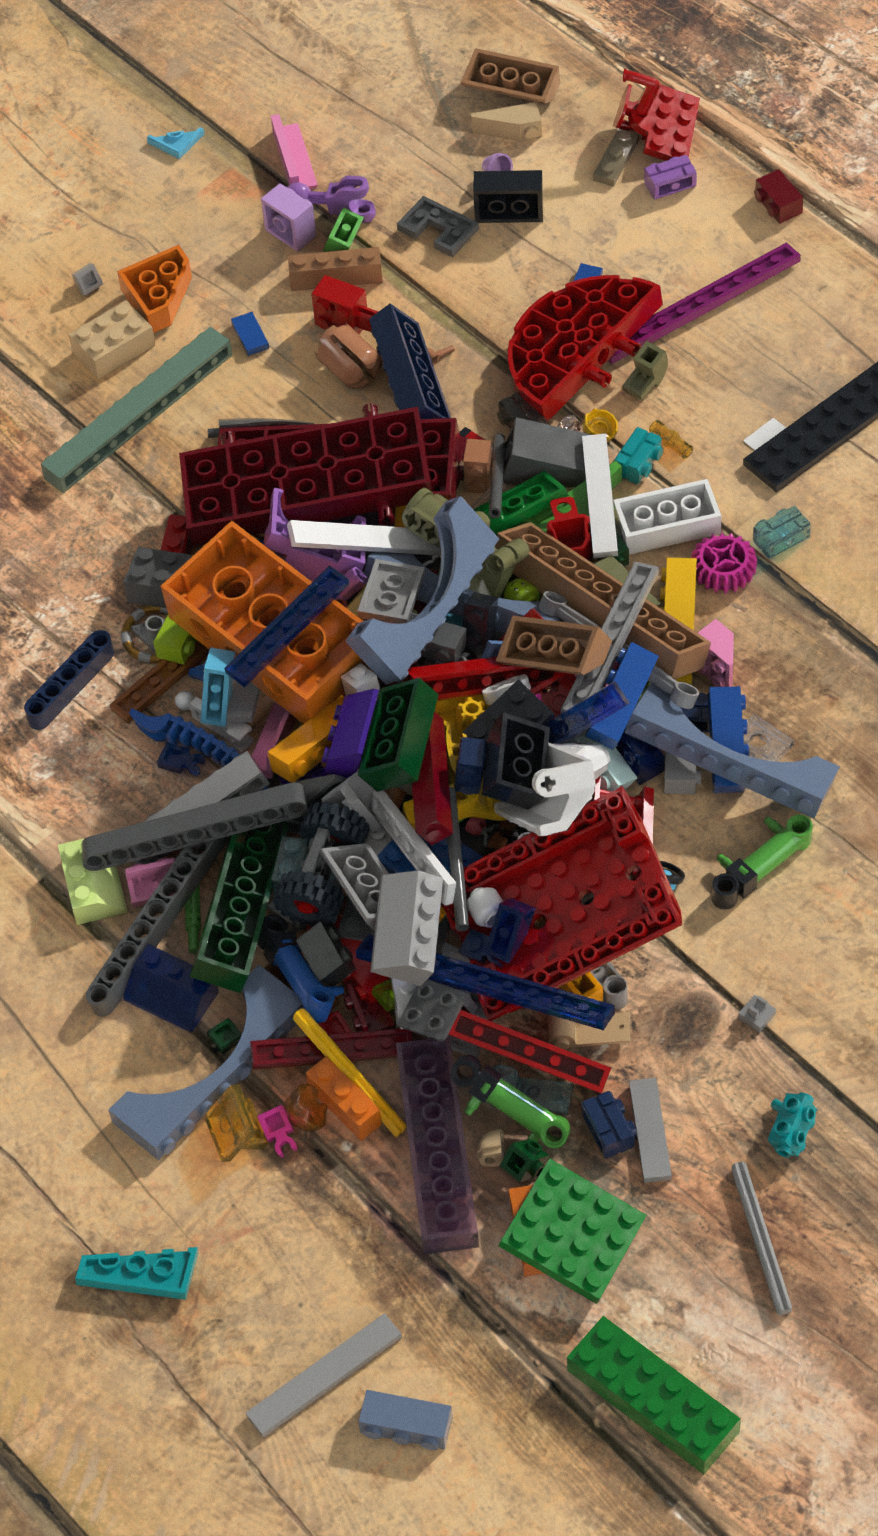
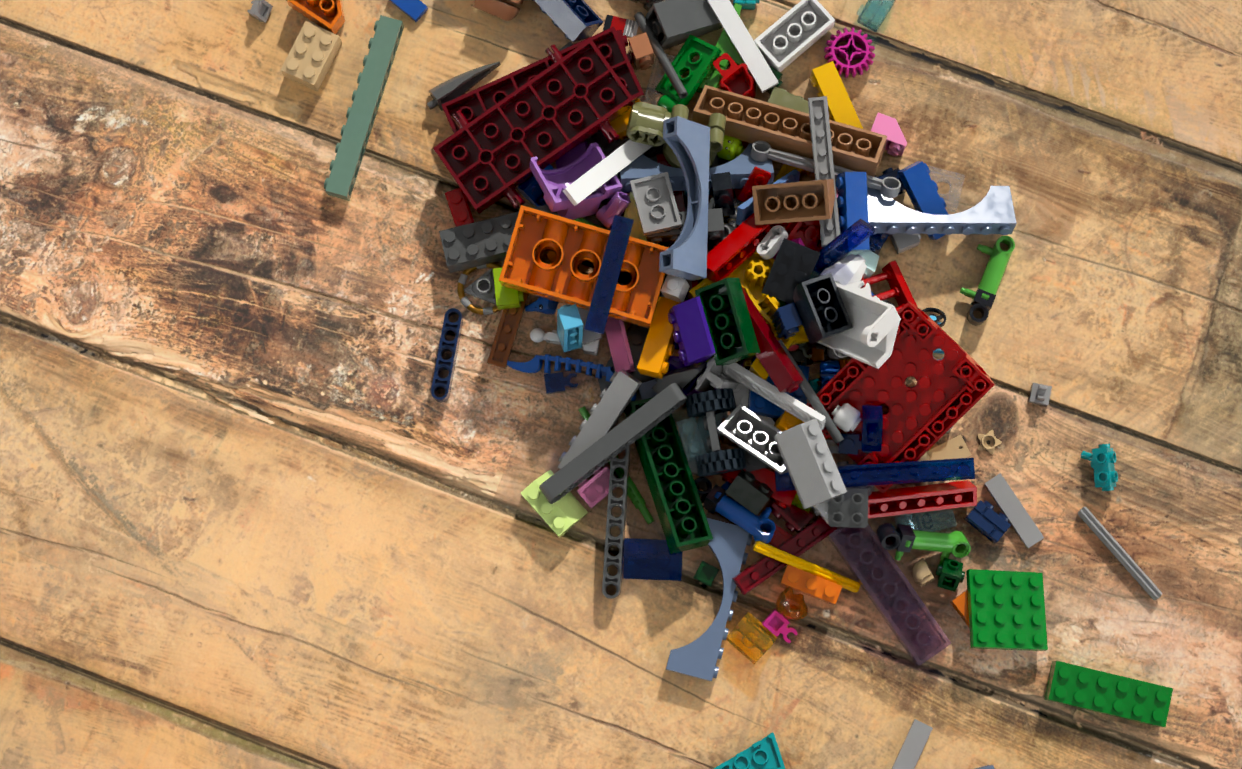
camera: 25 degrees left, 25 degrees up
none -> tan plate [977,430,1002,455]

